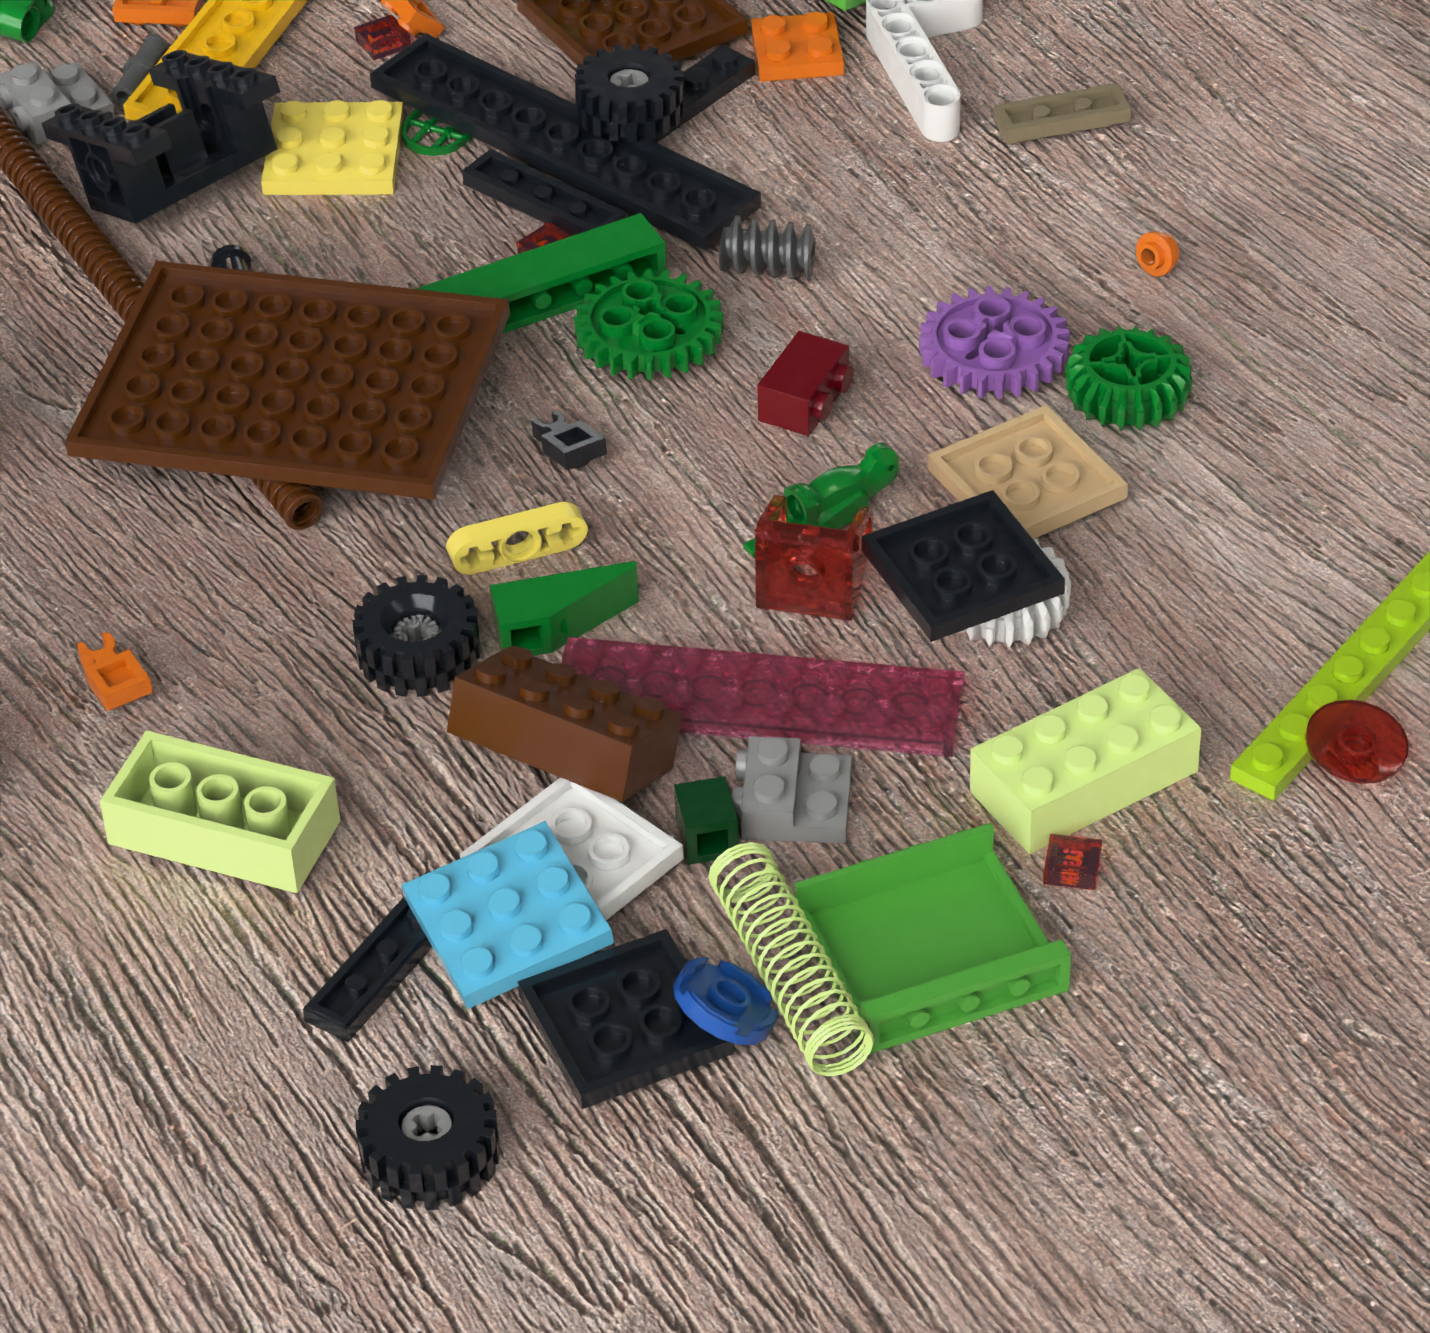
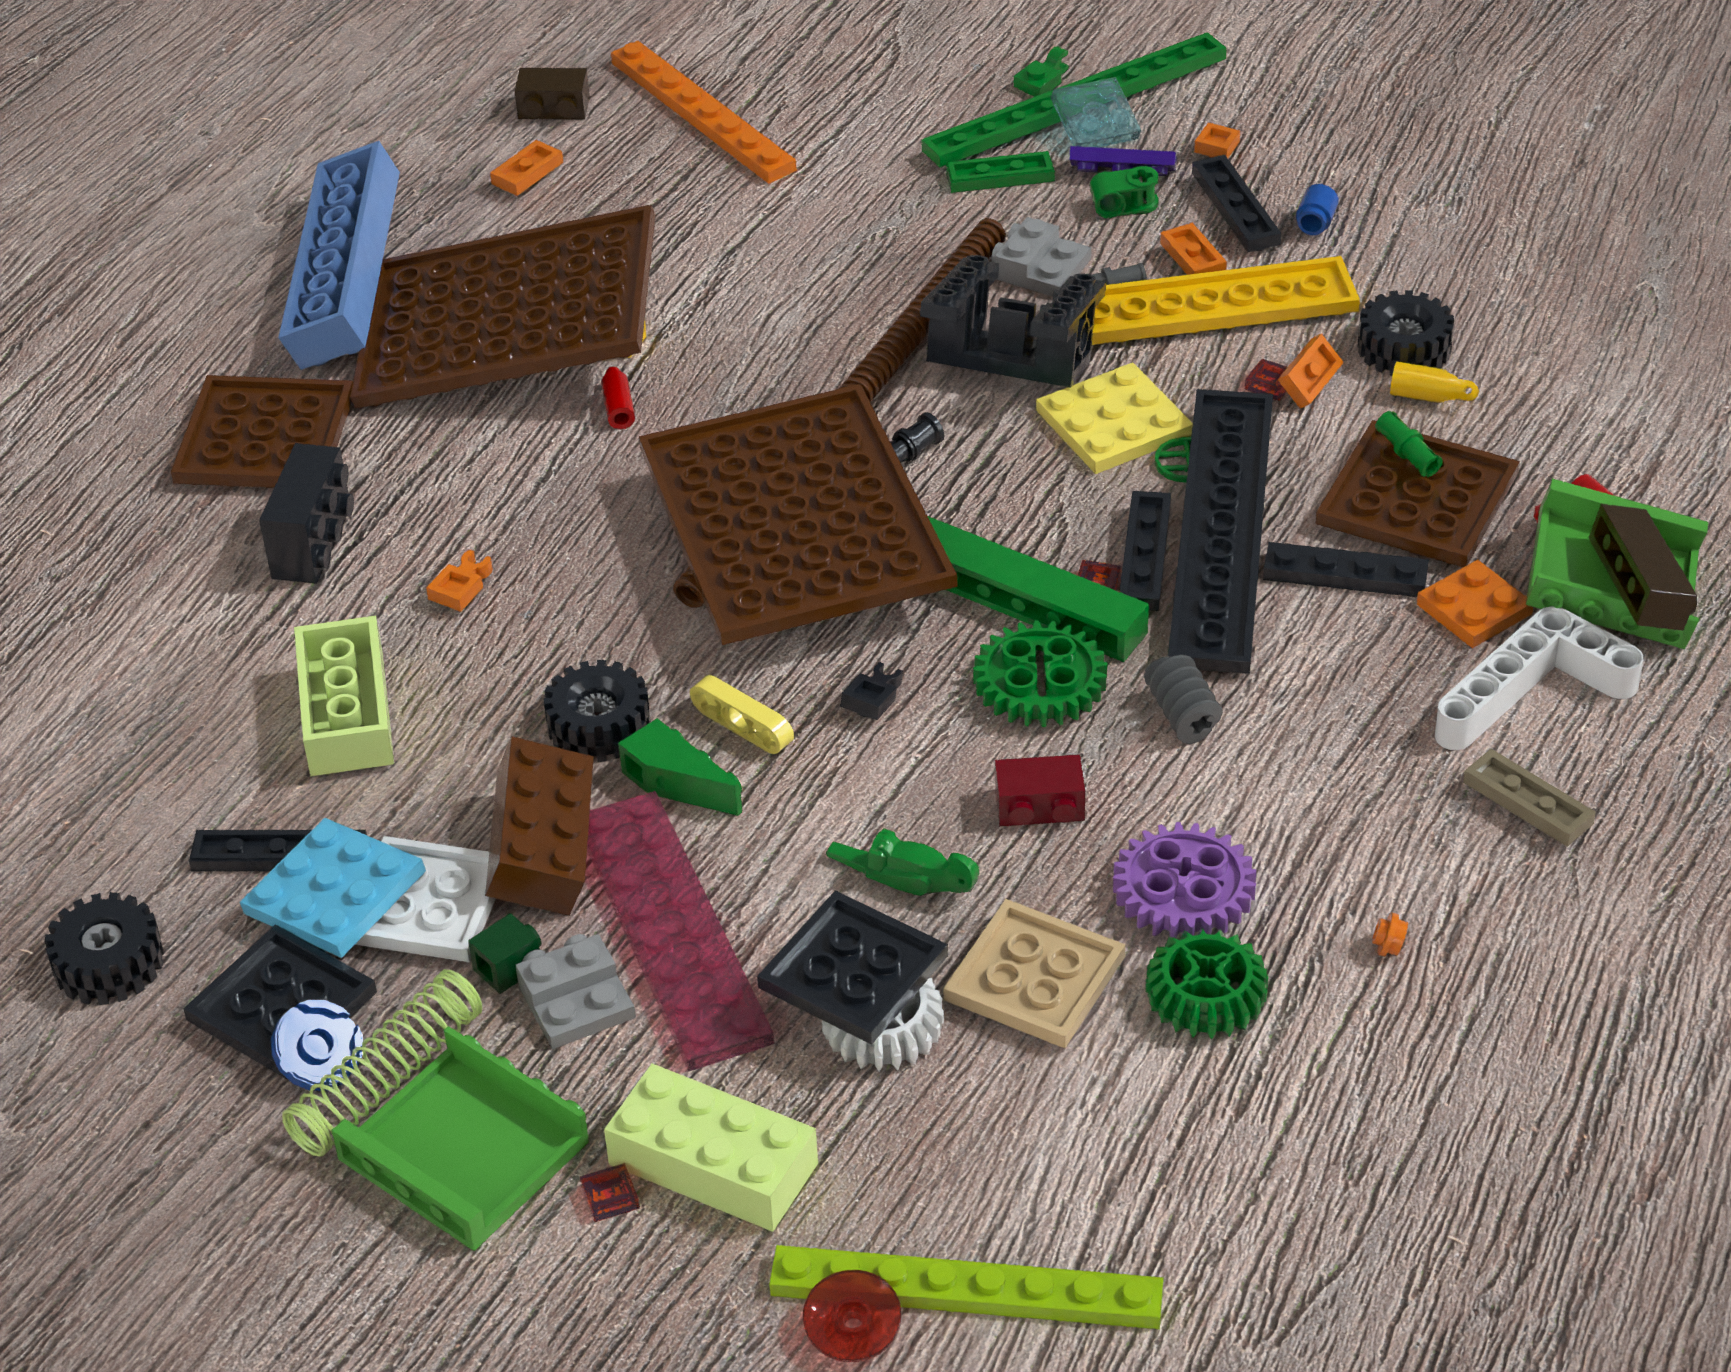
camera: 60 degrees right, 0 degrees up
black bush [575,44,684,143] -> none
clear red hose [755,495,873,621] -> none

